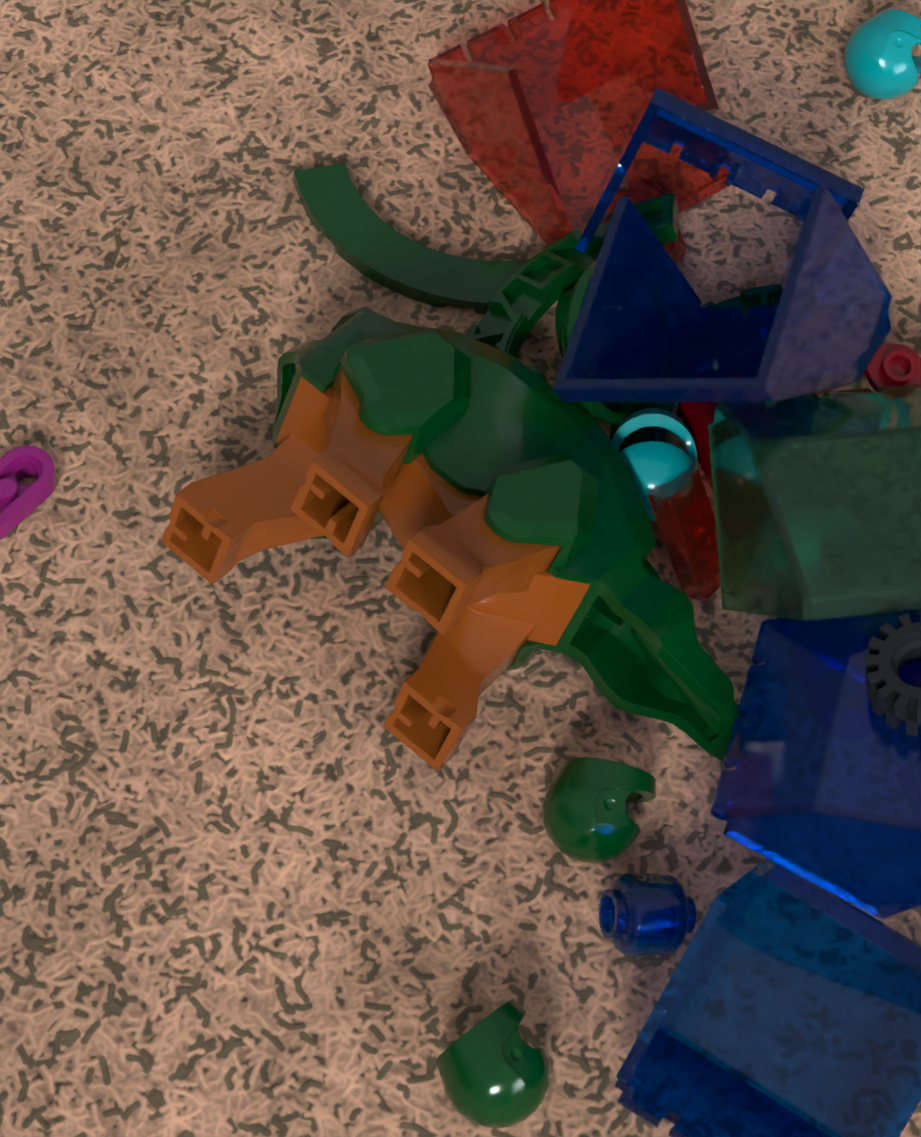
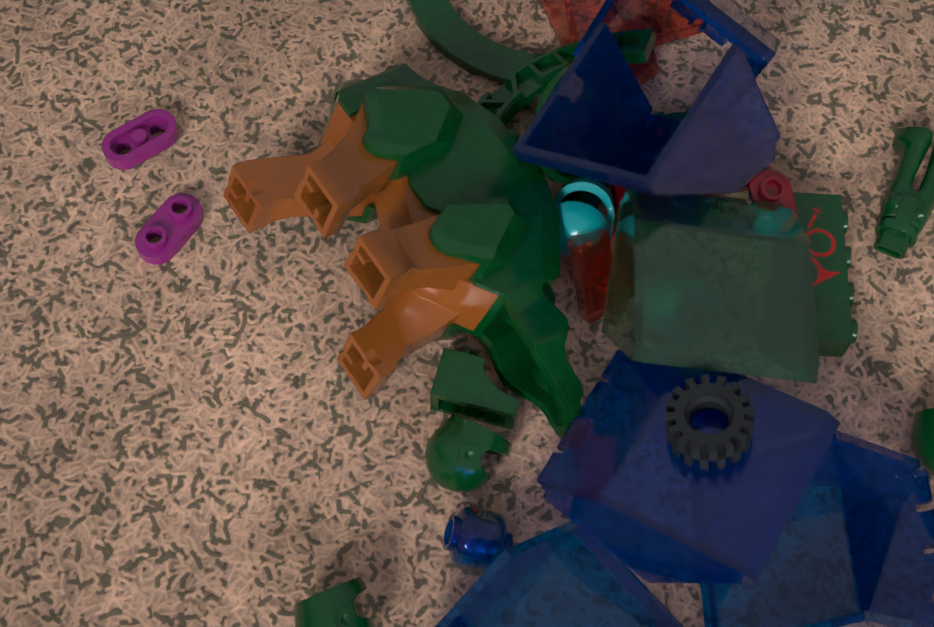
camera: 15 degrees right, 5 degrees up
none -> magenta plate [135,193,203,265]
none -> dark green arch [430,348,519,430]

